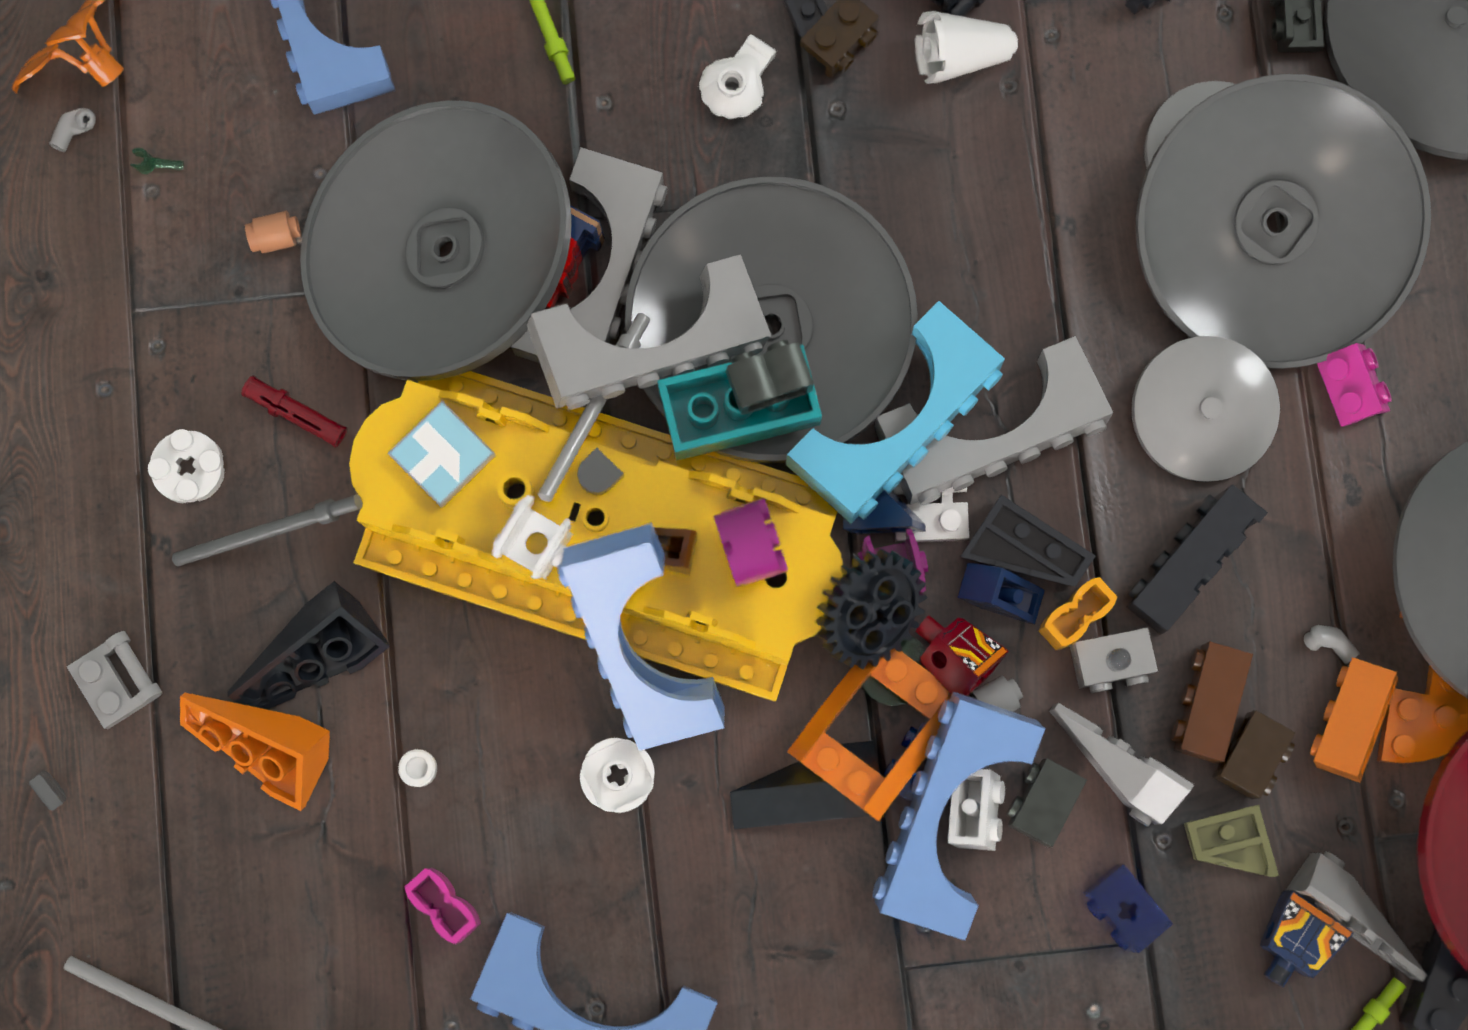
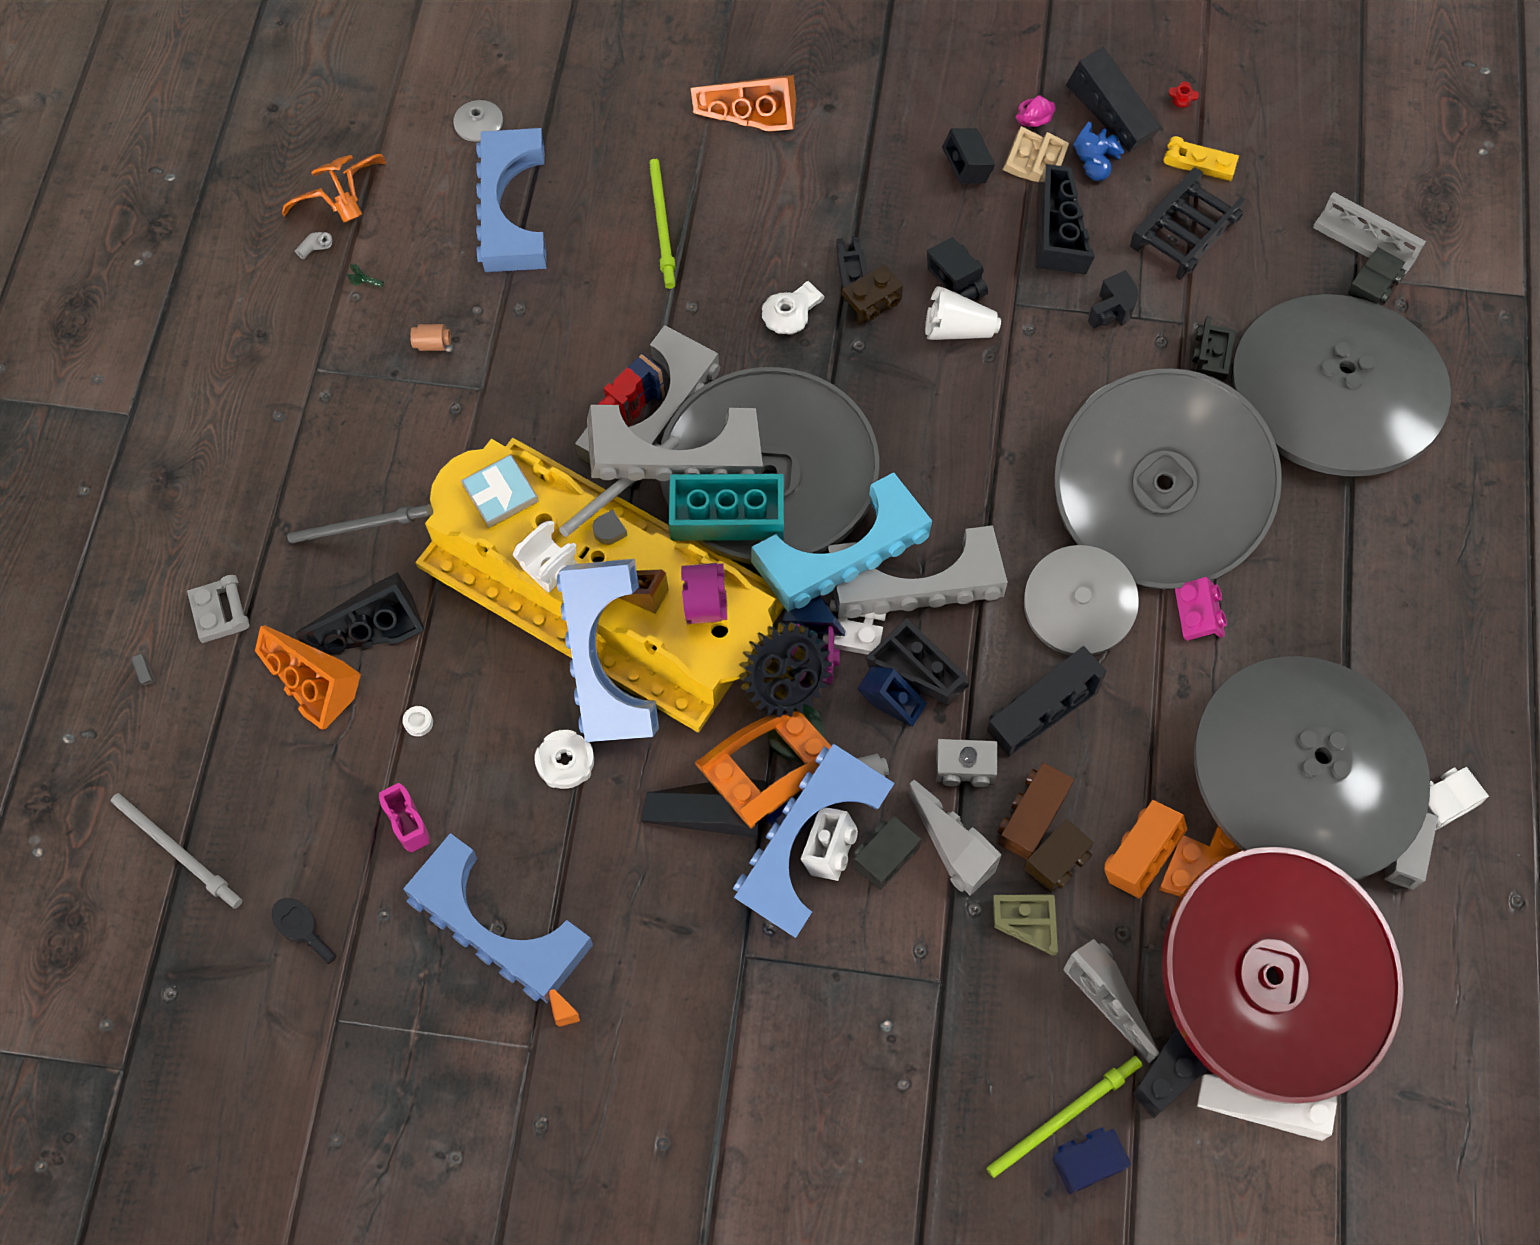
camera: 15 degrees right, 15 degrees down
white plate [148,429,225,503] -> none
dark red pin [241,375,348,448] -> none
dark grey dish [300,100,572,381] -> none
pearl dark grey brick [726,340,814,415] -> none
dark red torso [915,615,1009,696] -> none
light orange brick [1039,577,1117,650] -> none
clear blue brick [1083,864,1173,953] -> none
torso [1260,890,1354,987] -> none
light grey arm [1304,625,1360,664] -> none

